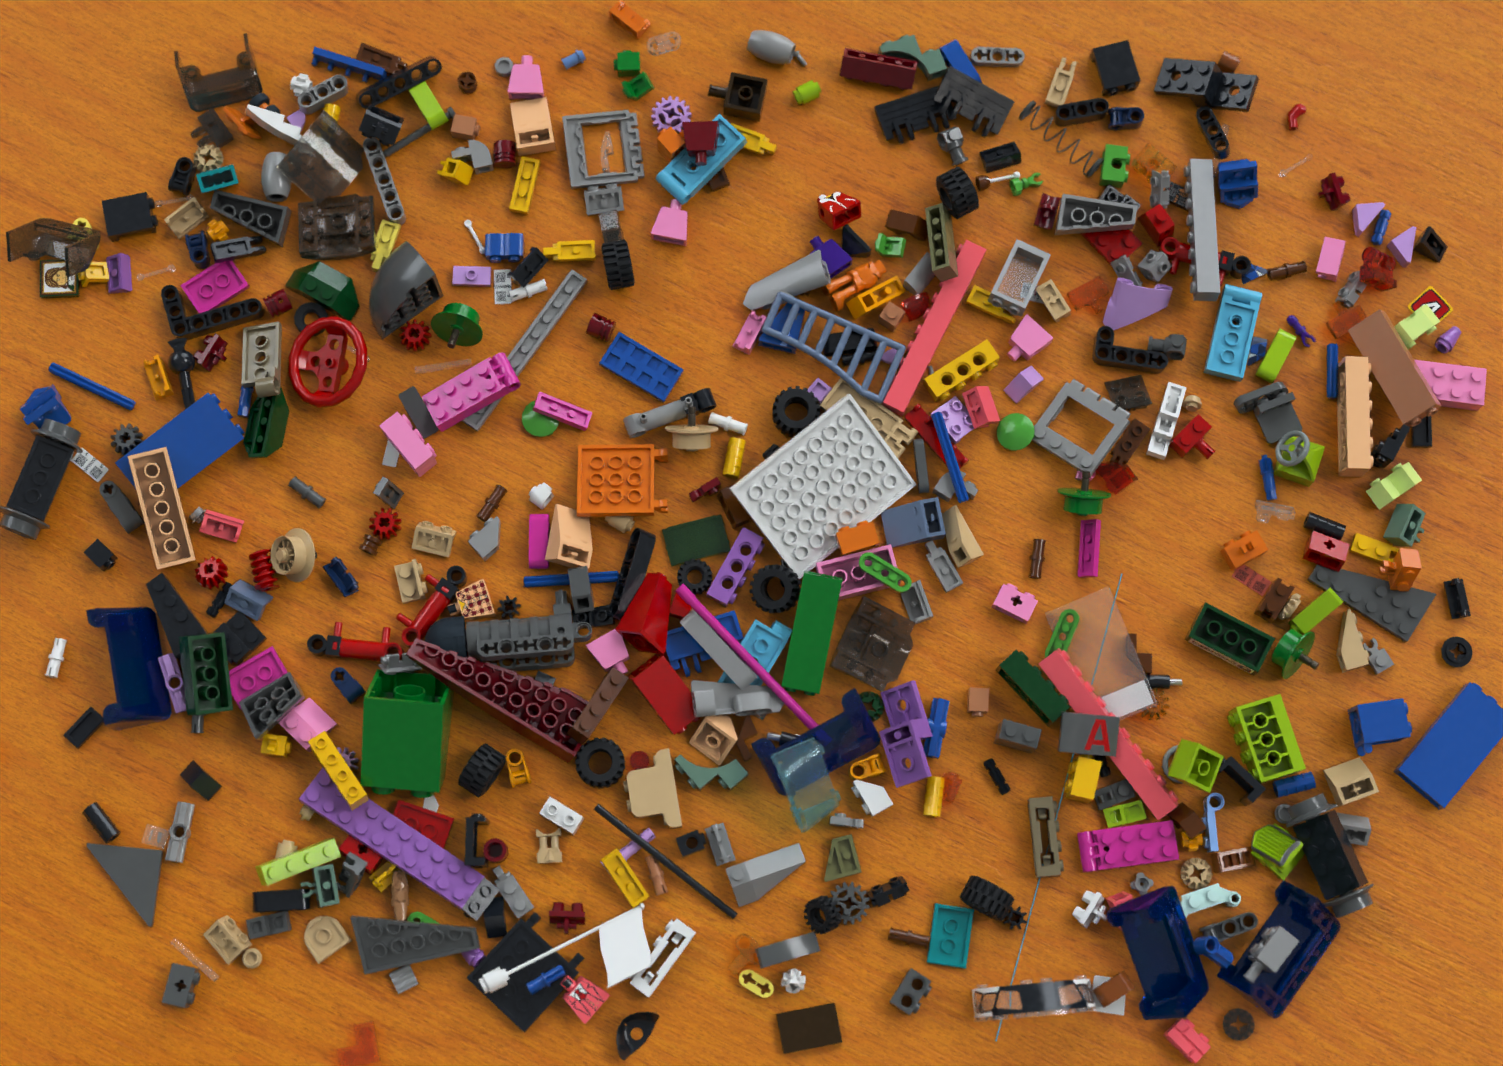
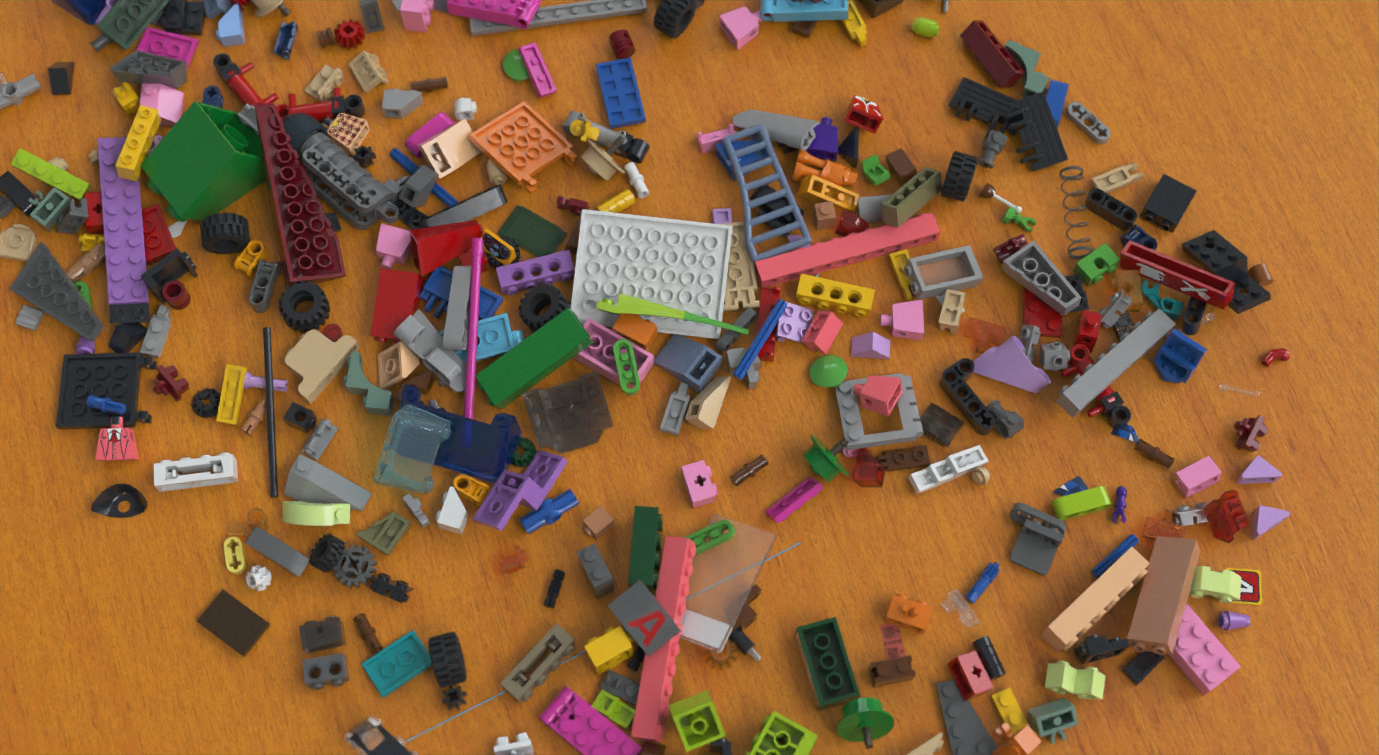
camera: 50 degrees right, 10 degrees down
white flag [479,903,651,994] -> none
tan piece [536,827,562,864] -> none
white brick [539,796,584,835] -> none
reddish brown brick [567,667,629,745] -> none
black tyre [772,386,820,437] -> none
light grey hinge [900,580,933,626] -> none
yellow axle [923,776,945,818] -> none
black slope [979,142,1021,173] -> none
red brick [1169,414,1215,460] -> none
medium azure hinge [1203,284,1262,382] -> none
lime piece [1273,431,1325,487] -> none
tan gear [1278,593,1301,620] -> none
lime slope [1288,587,1343,635] -> none
blue axle [1371,209,1391,245] -> none
black slope [1413,226,1447,263] -> none
none -> black gear [191,388,221,418]
none -> light blue slope [216,4,245,47]
none -> dark grey piece [248,259,281,313]
none -> yellowish green arch [282,501,350,526]
none -> clear smoke brick [299,616,347,654]
none -> slope [481,228,516,265]
none -> yellow hips [570,120,600,142]
none -> lime plate [596,293,749,335]
none -> coral torso [853,375,903,416]
none -> red brick [1120,240,1235,310]
none -> teal piece [1140,280,1184,321]

